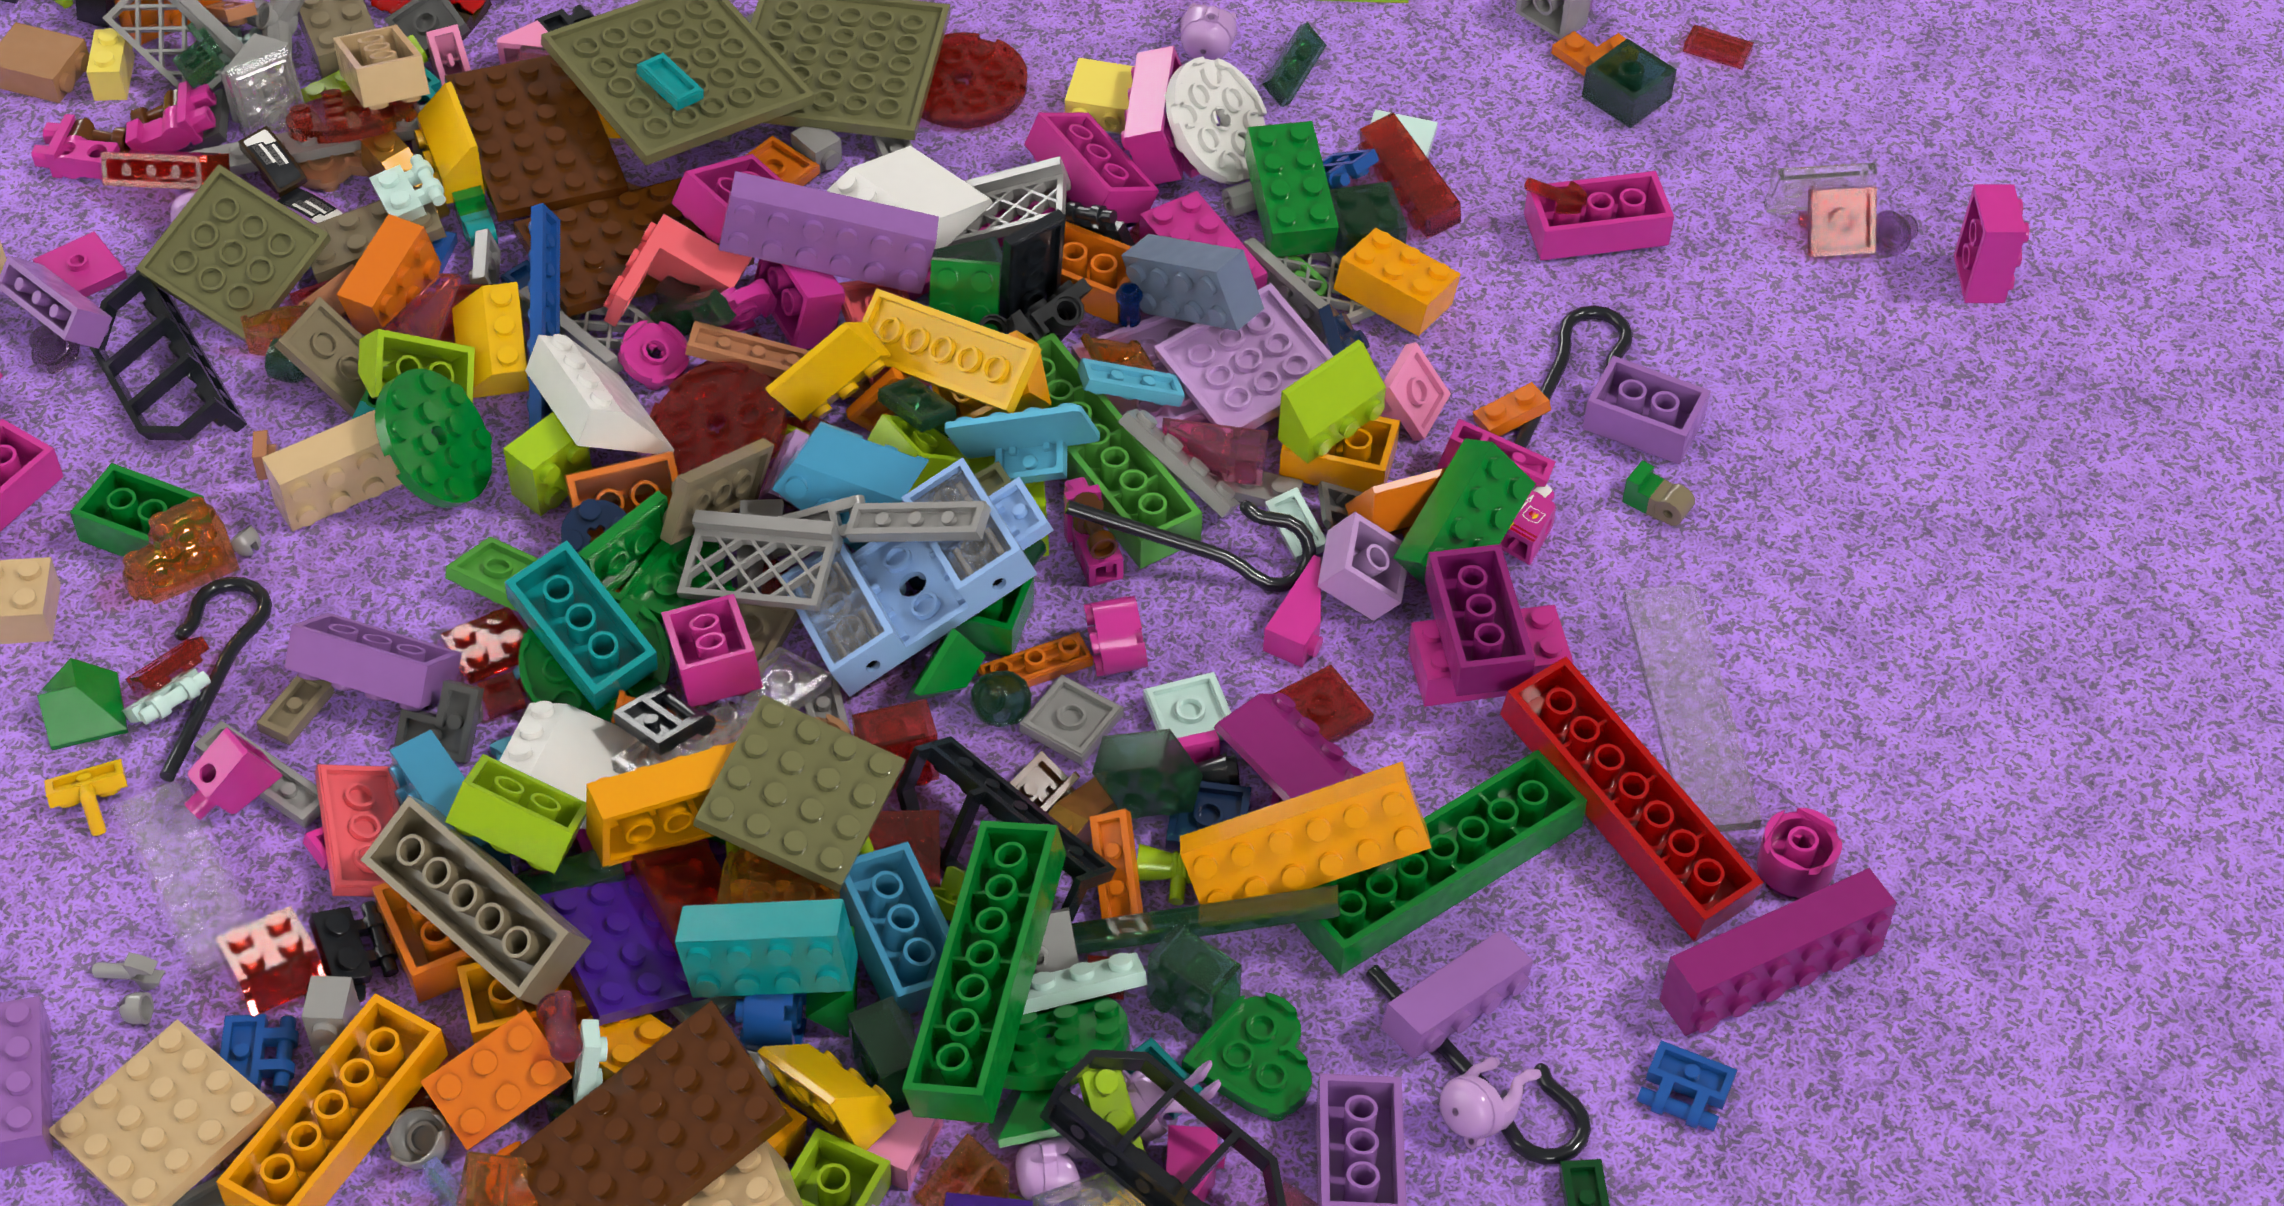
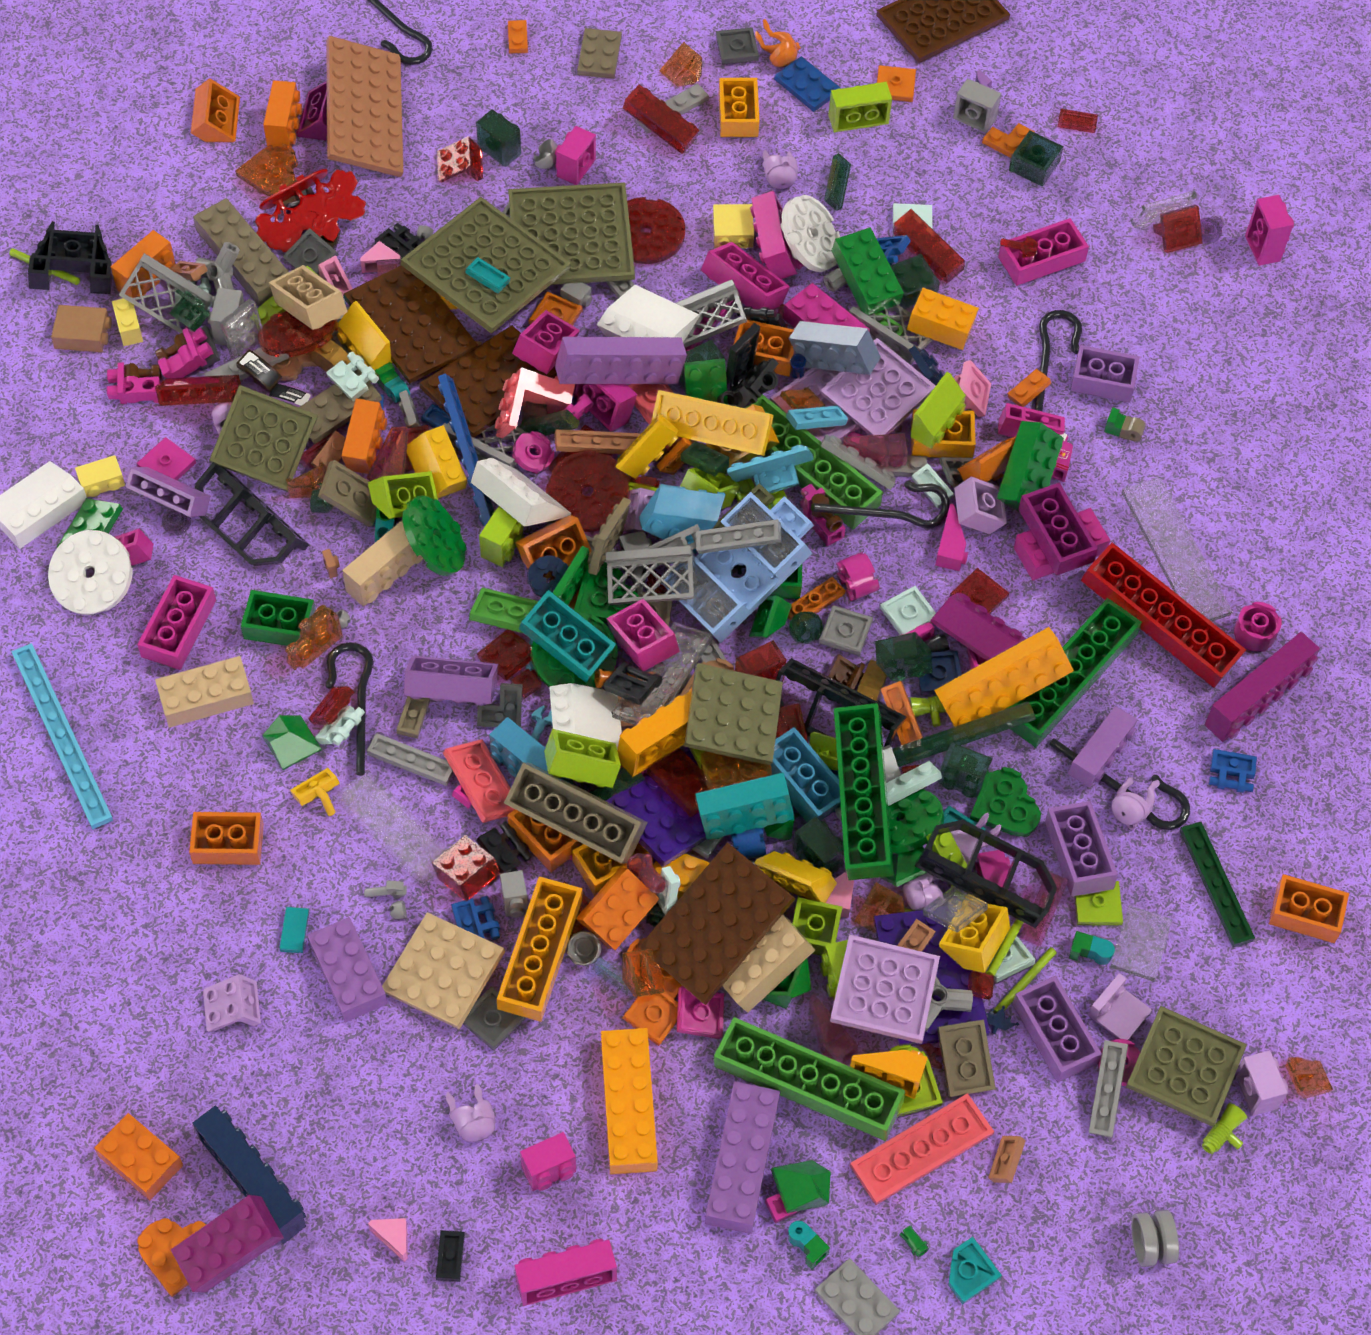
camera: 15 degrees left, 10 degrees up
dark pink torso [184,727,283,820] -> none

